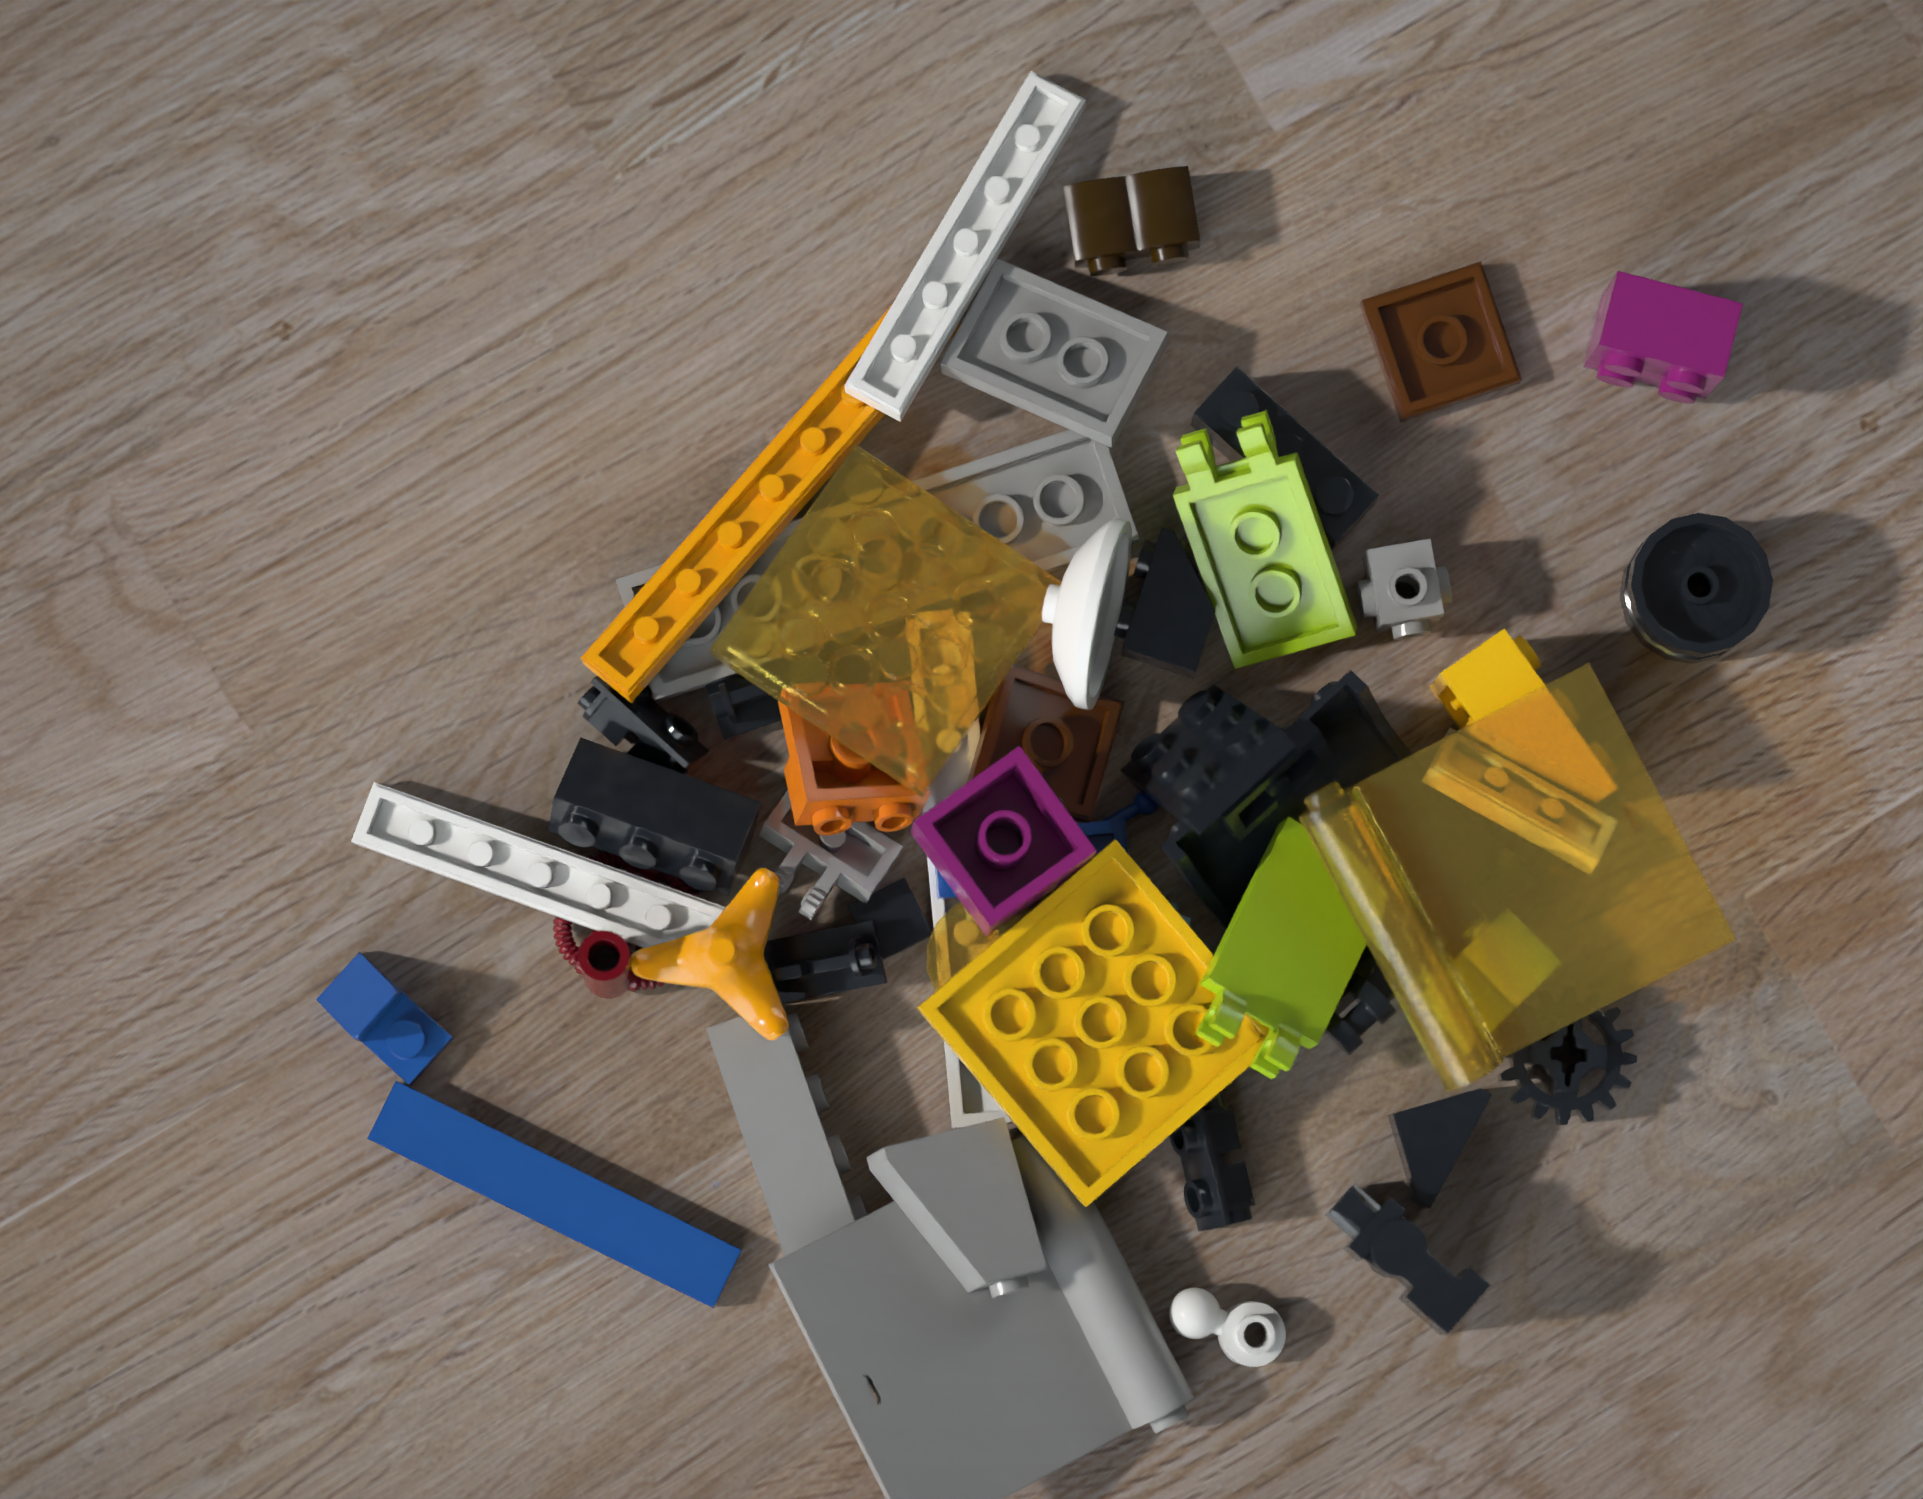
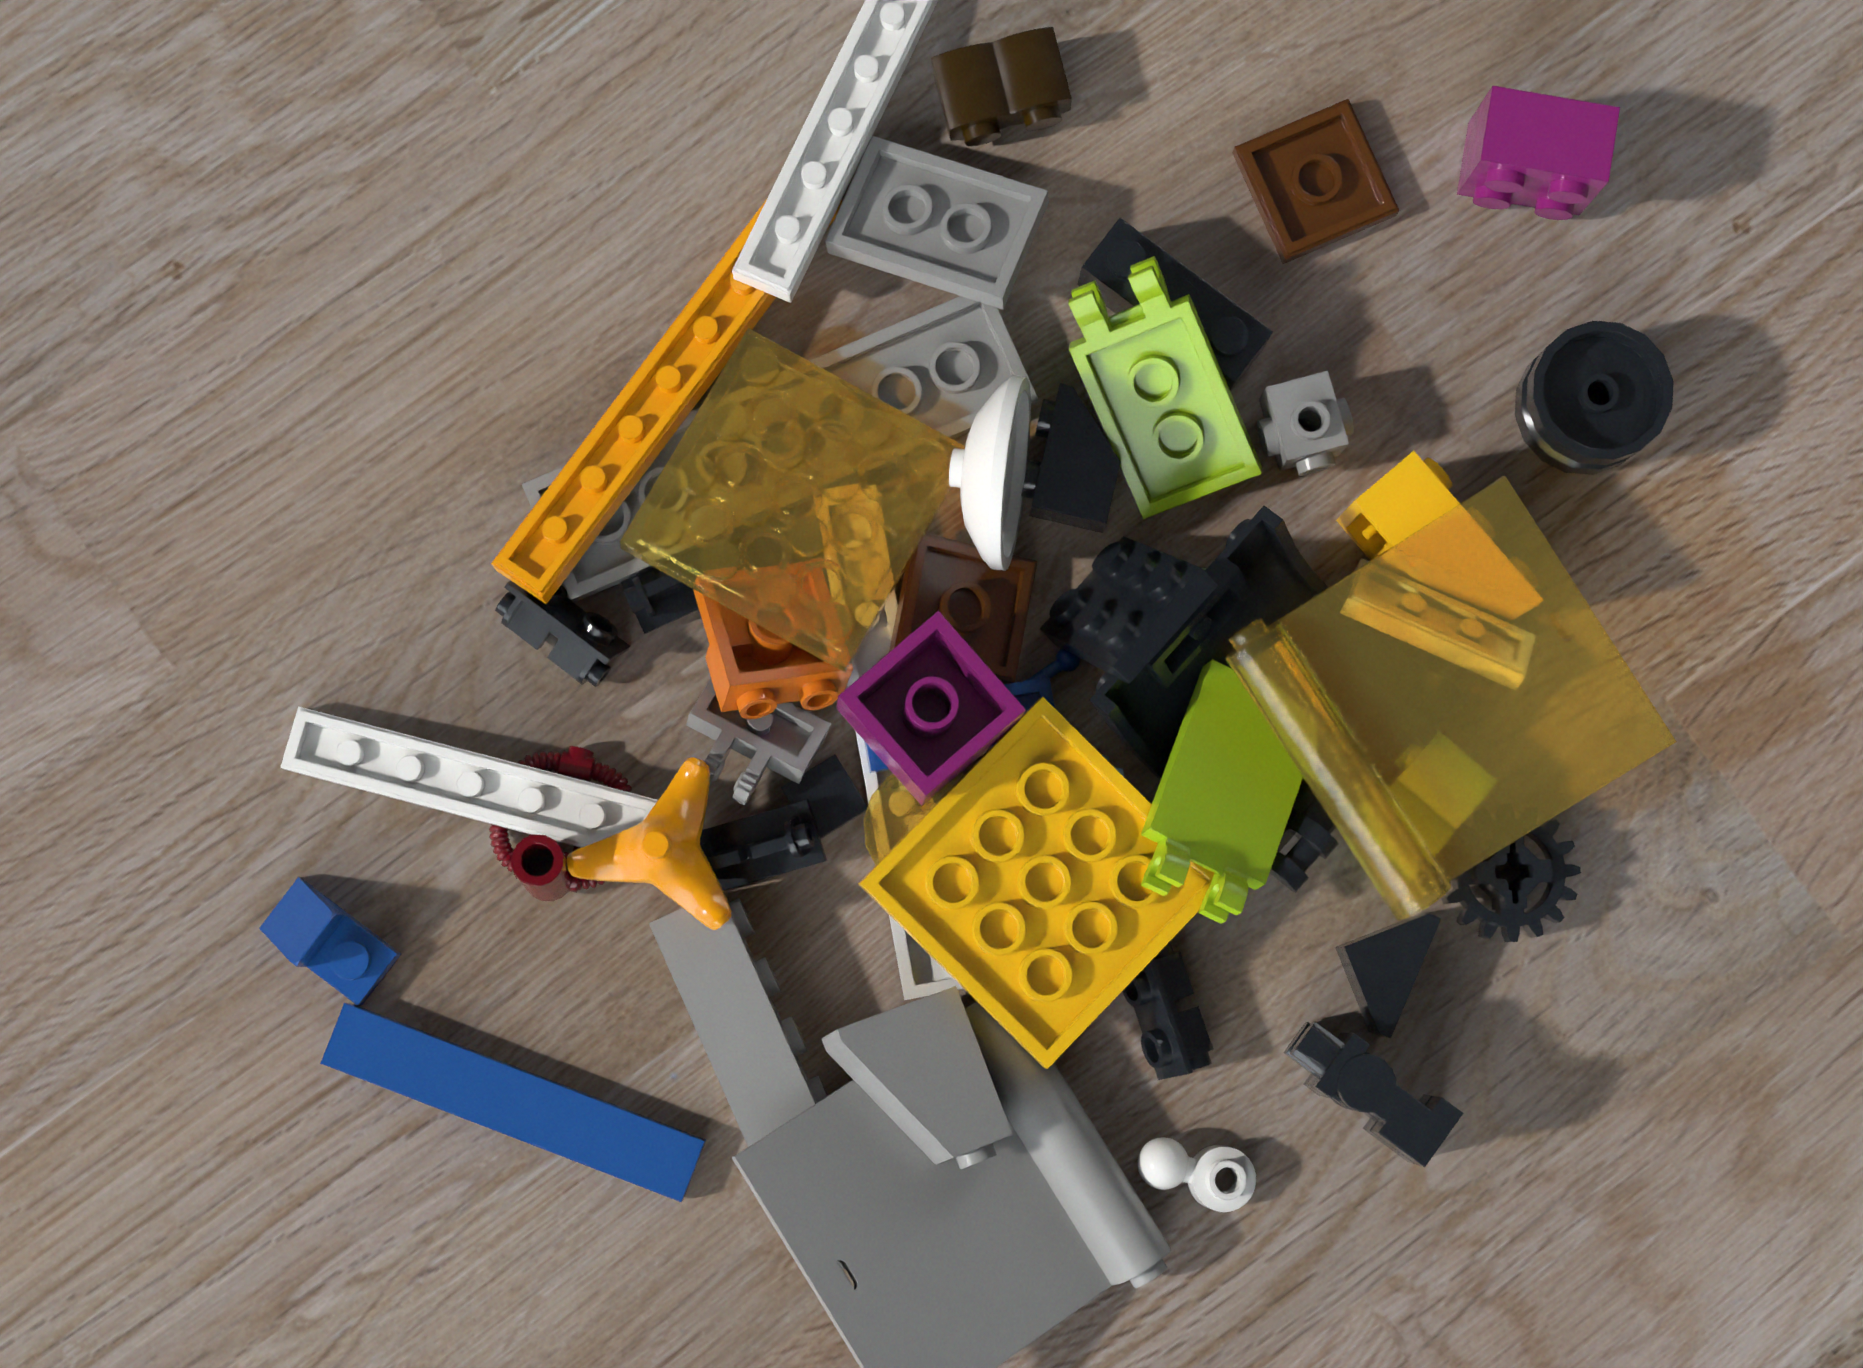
camera: 10 degrees left, 0 degrees up
black brick [548,737,761,896] -> none

